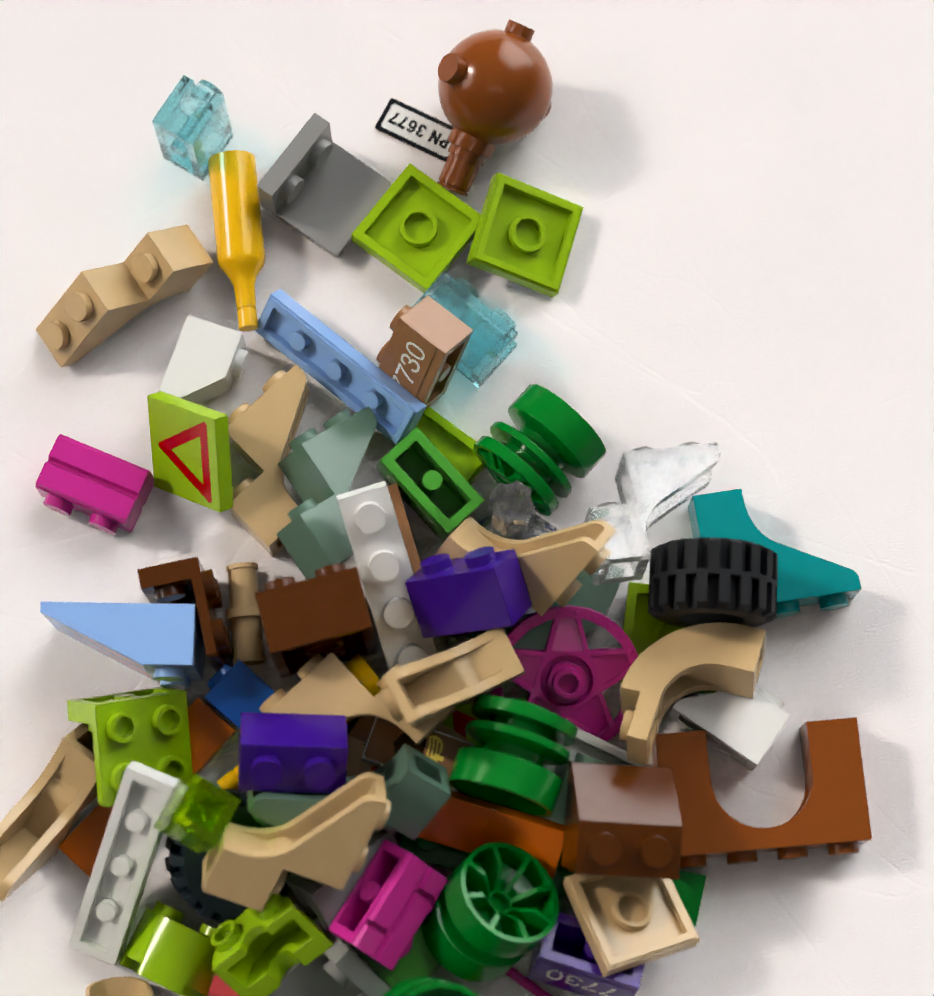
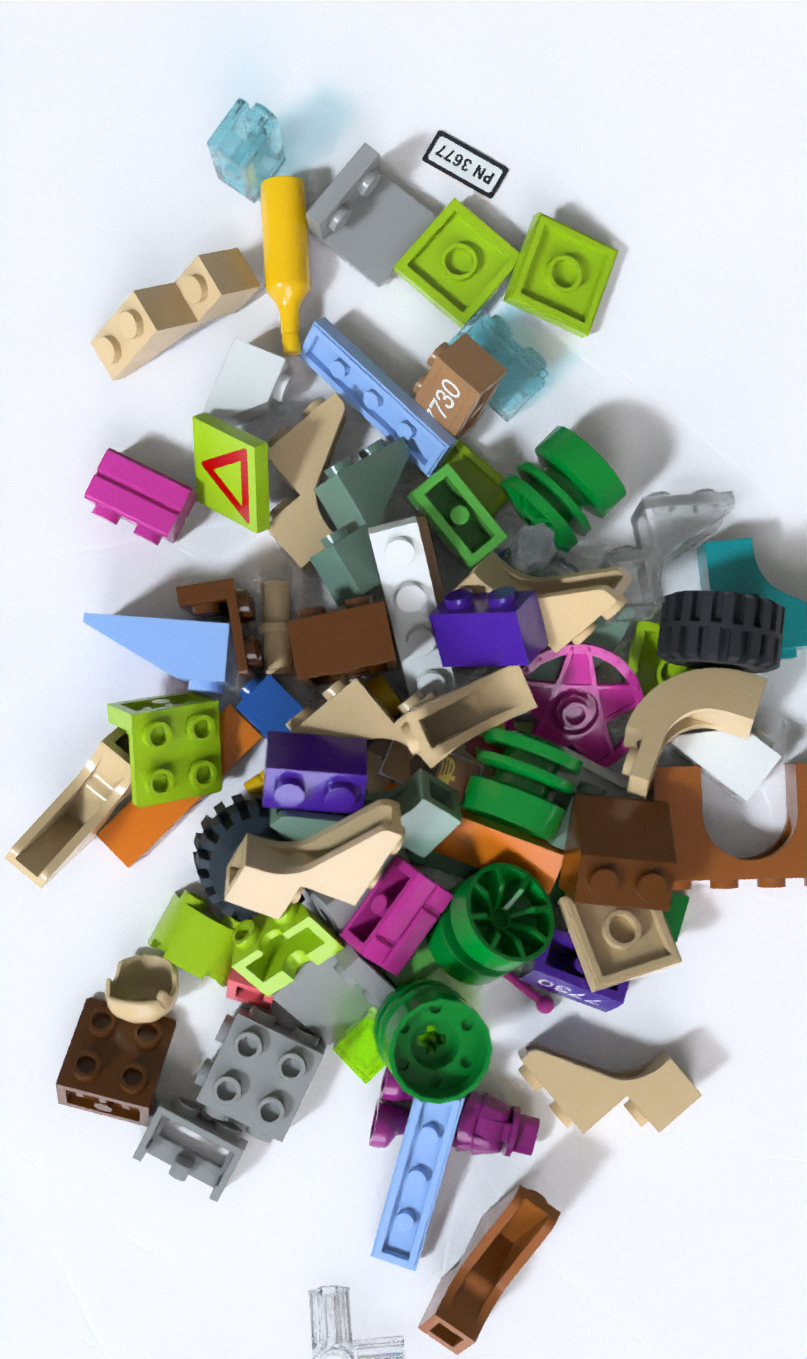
camera: 10 degrees right, 10 degrees up
white plate [68,760,181,966] -> none
clear neon green brick [154,773,241,853] -> none
dark orange piece [437,19,553,196] -> none

